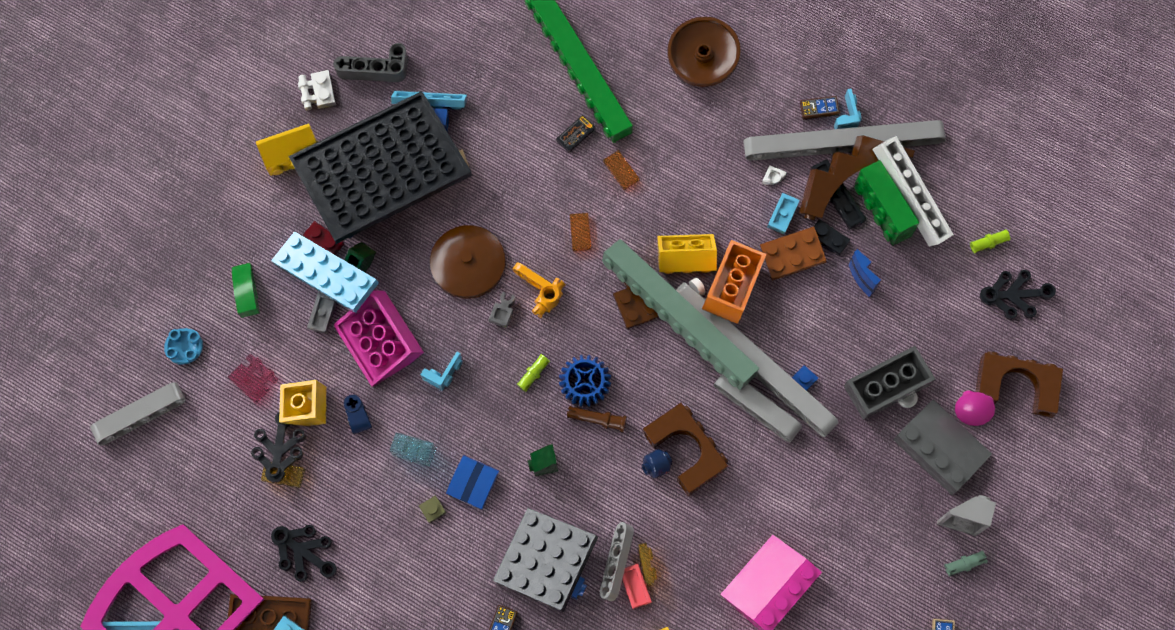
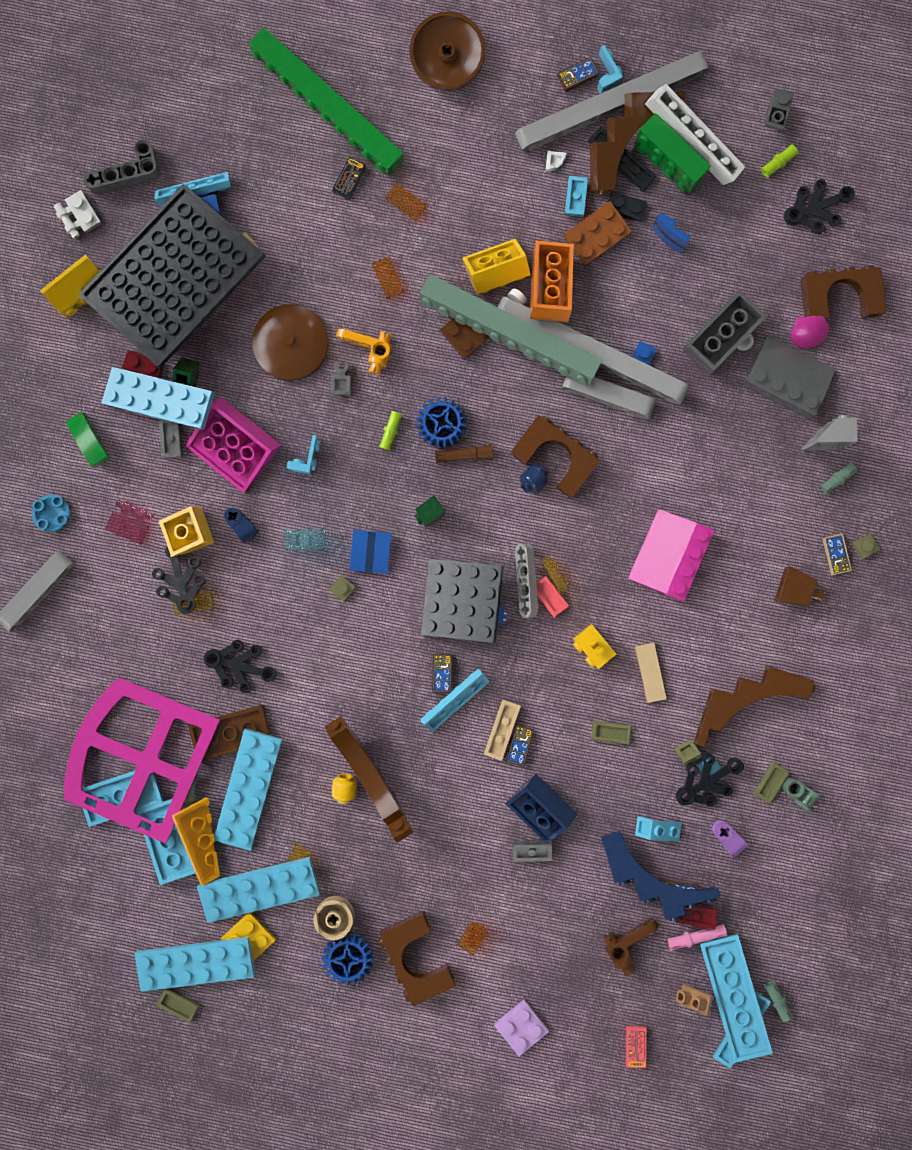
camera: 20 degrees left, 15 degrees up
none -> dark grey slope [765,88,794,131]

